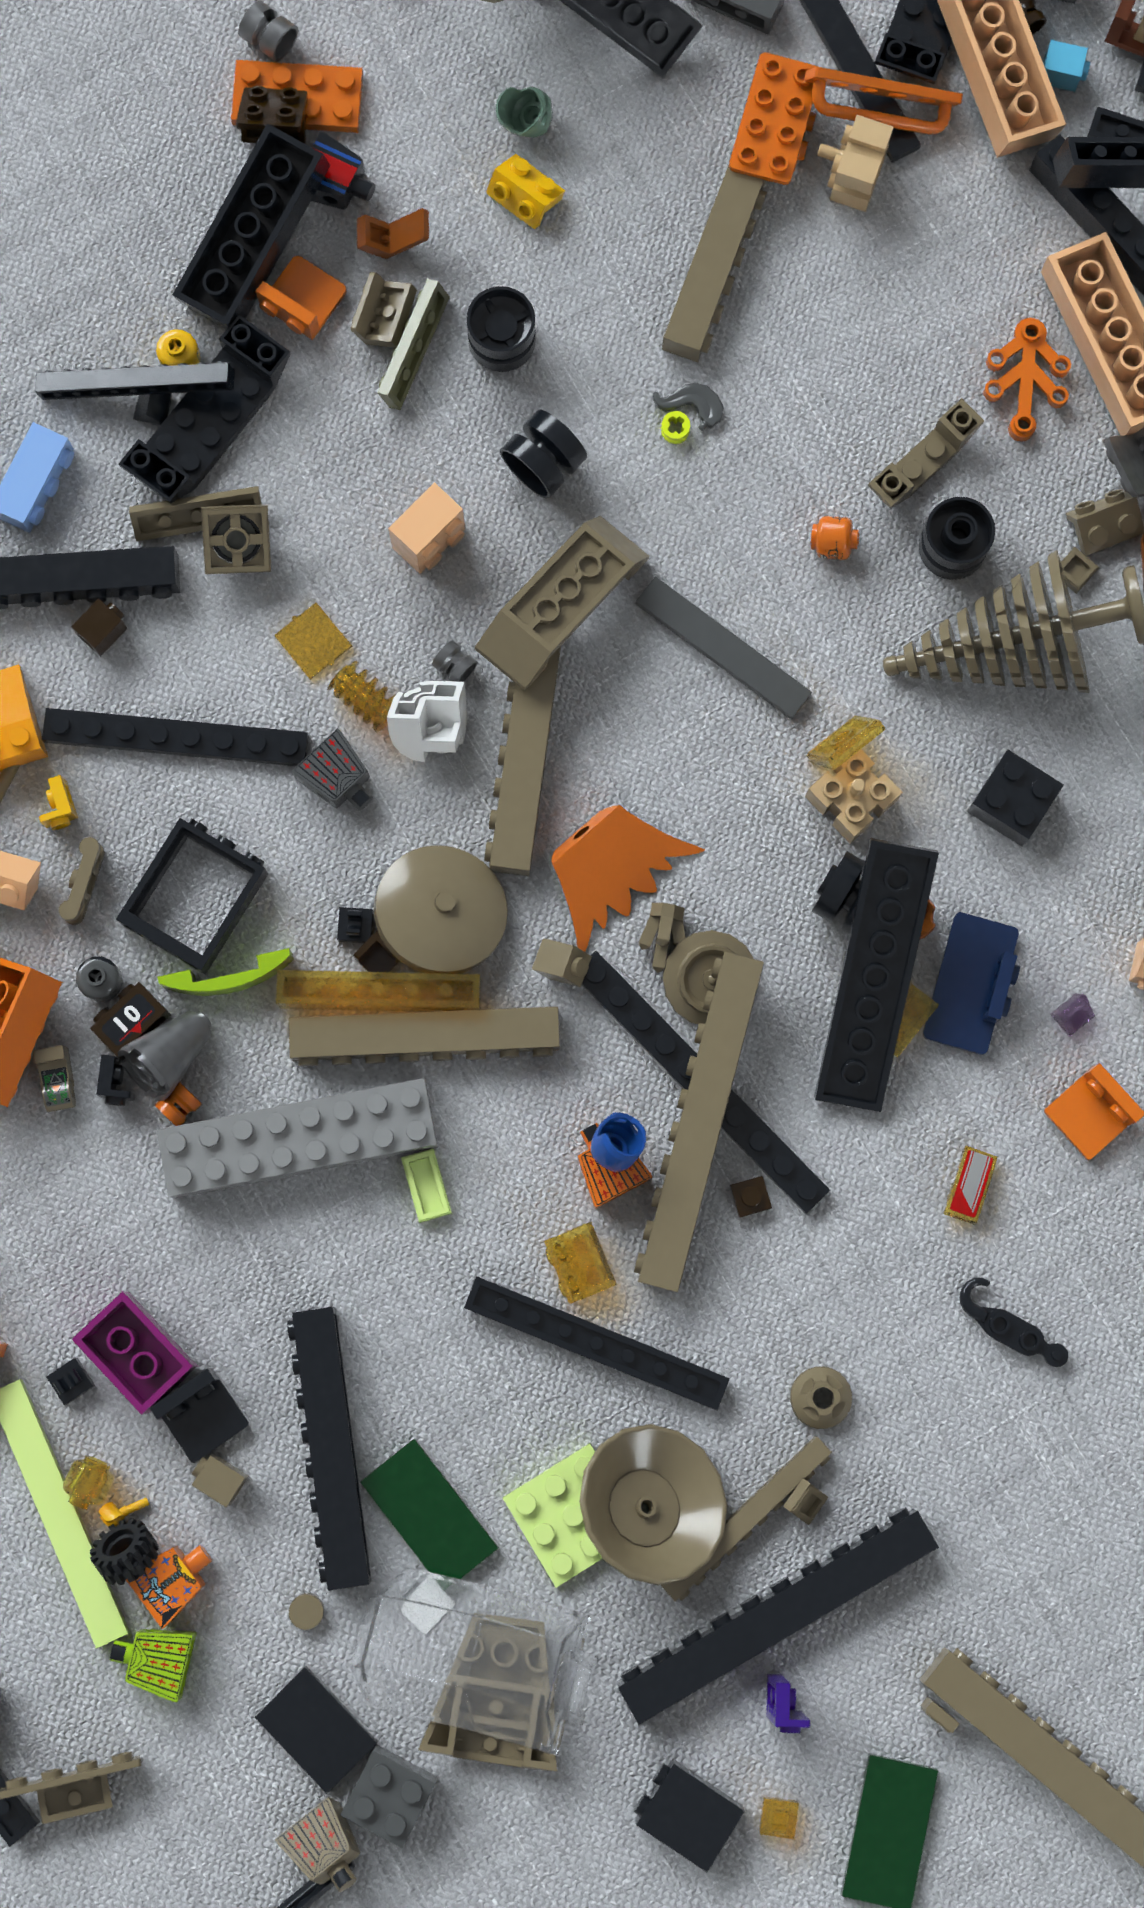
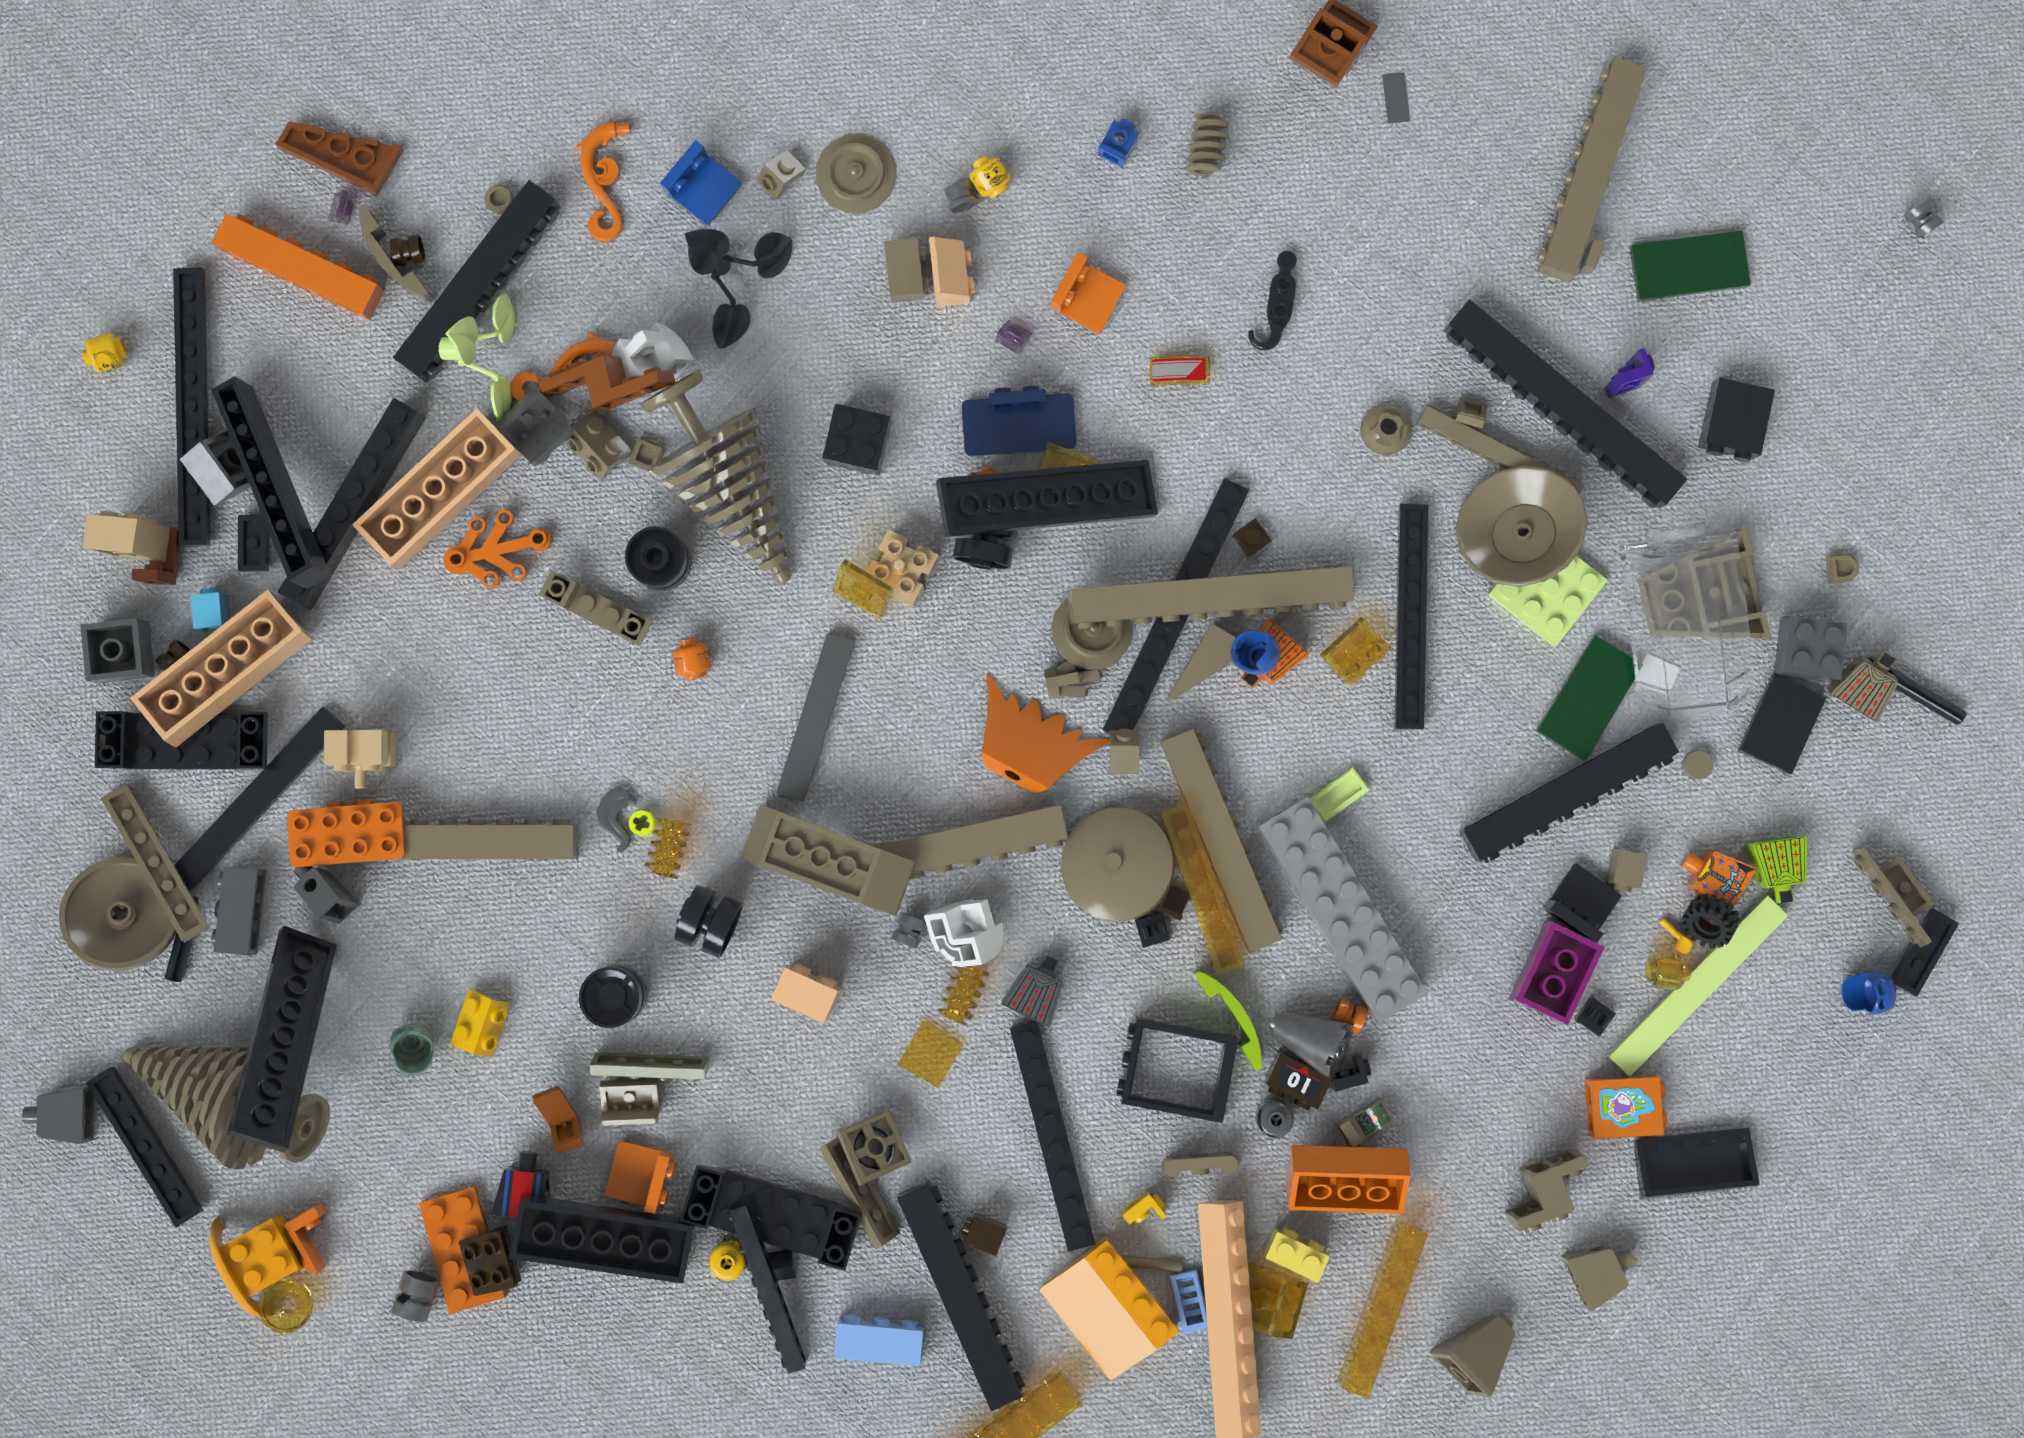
camera: 105 degrees left, 5 degrees up
clear yellow tile [759,1796,799,1839] -> none
orange piece [804,67,963,135] -> none
none -> dark grey torso [294,866,360,924]
none -> clear yellow piece [644,817,692,879]
none -> dark tan slope [1167,623,1239,701]
none -> dark tan tile [1826,554,1858,584]

